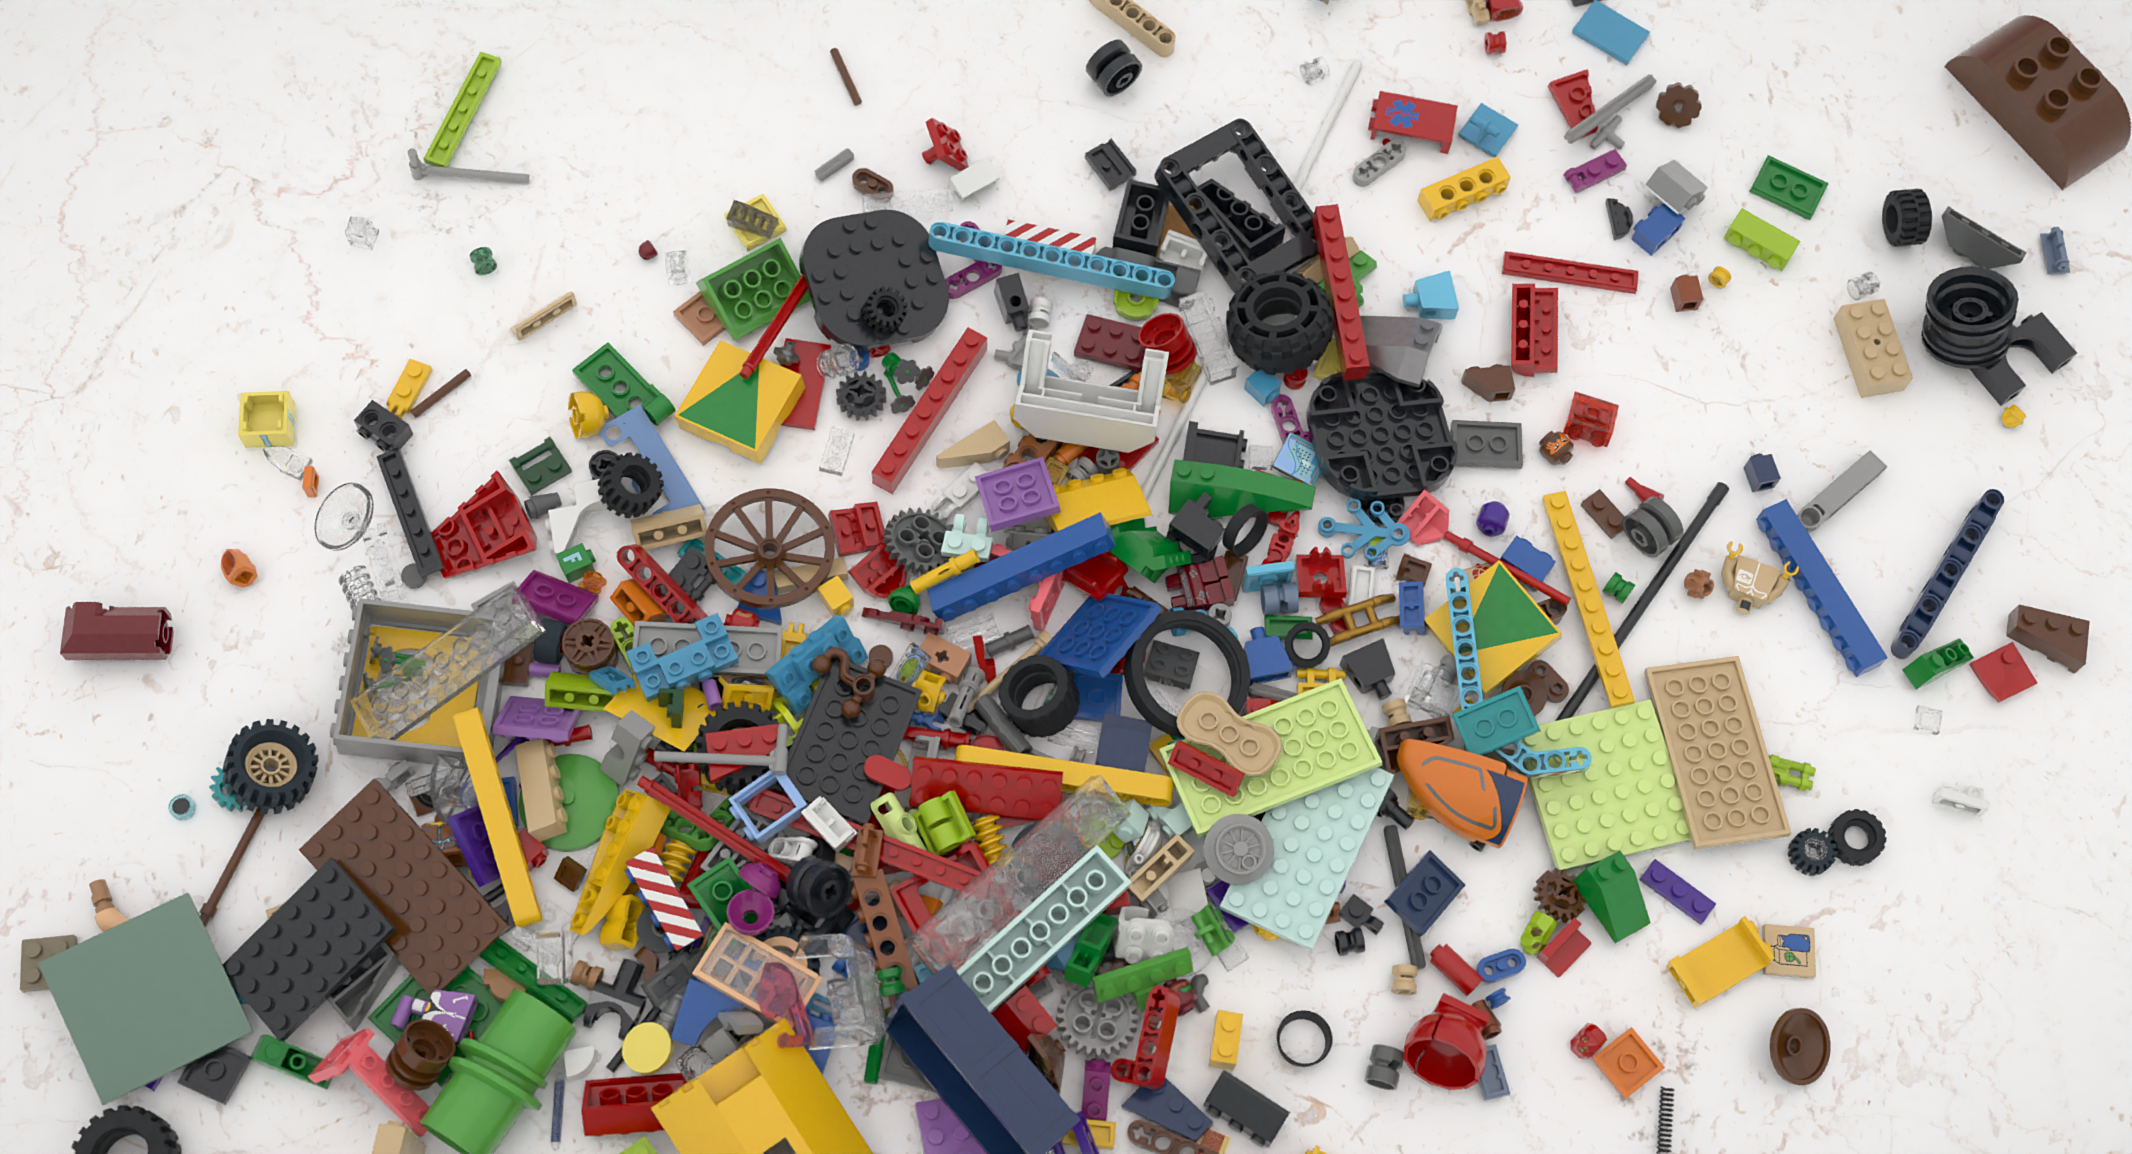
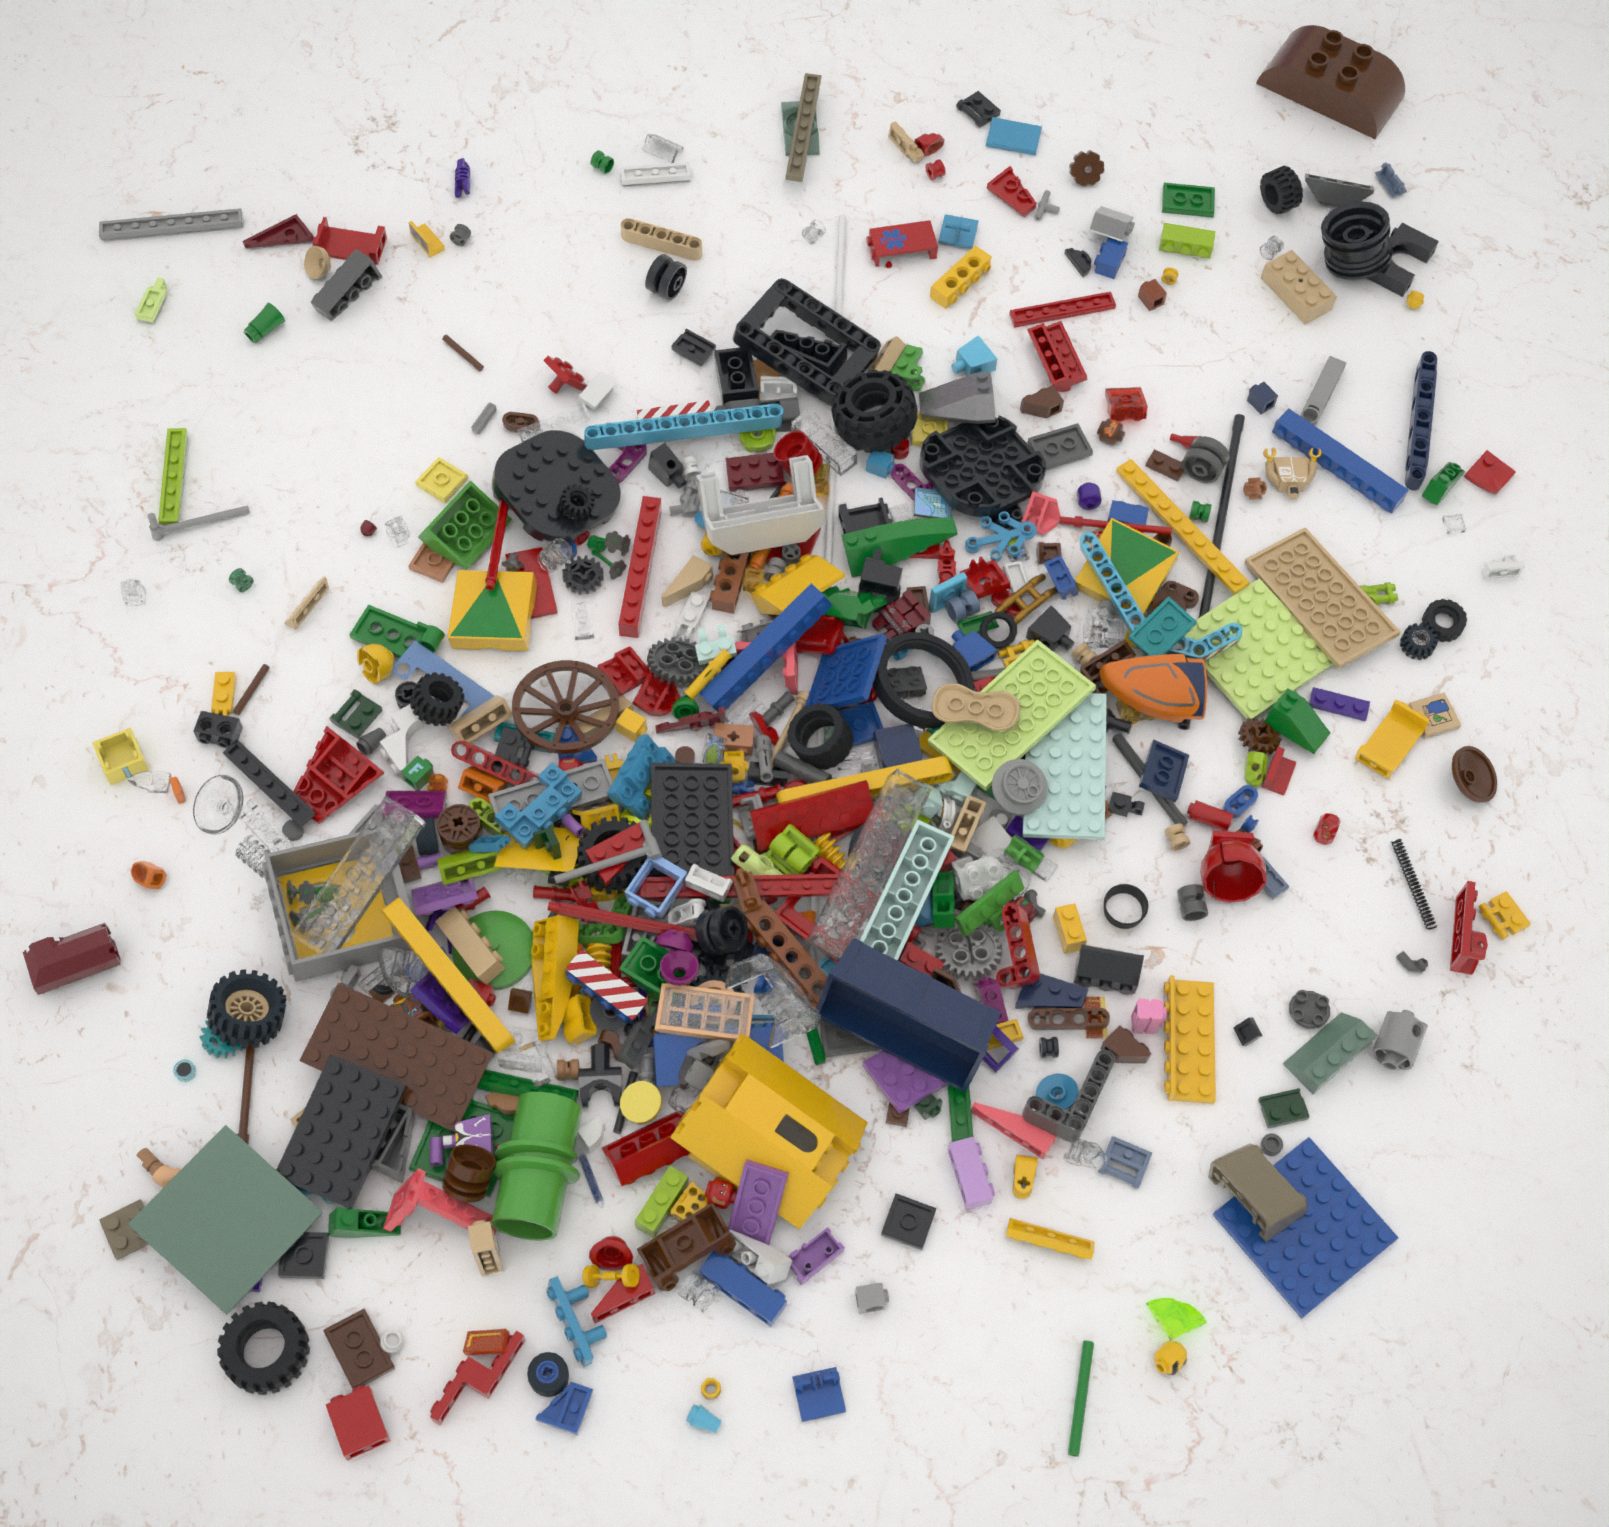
camera: 20 degrees left, 5 degrees down
light grey arch [599,710,655,786] -> none
clear smoke slope [727,200,778,239] -> none
clear pink piece [757,962,815,1048] -> none
reddish brown piece [812,647,887,718] -> none
red tile [864,755,912,792] -> none
green wheel [876,966,906,997] -> none
medium lavender plate [975,457,1061,532] -> none
red plate [1168,740,1245,797] -> none
black tyre [1222,504,1269,556] -> none
red brick [1312,204,1370,381] -> none
black wheel [1334,927,1365,956] -> none
light grey beam [1352,140,1406,187] -> none
magenta plate [1563,149,1627,193] -> none
light grey axle [1564,74,1656,144] -> none
orange plate [1592,1027,1665,1099] -> none
reddish brown wedge [2006,604,2090,674] -> none

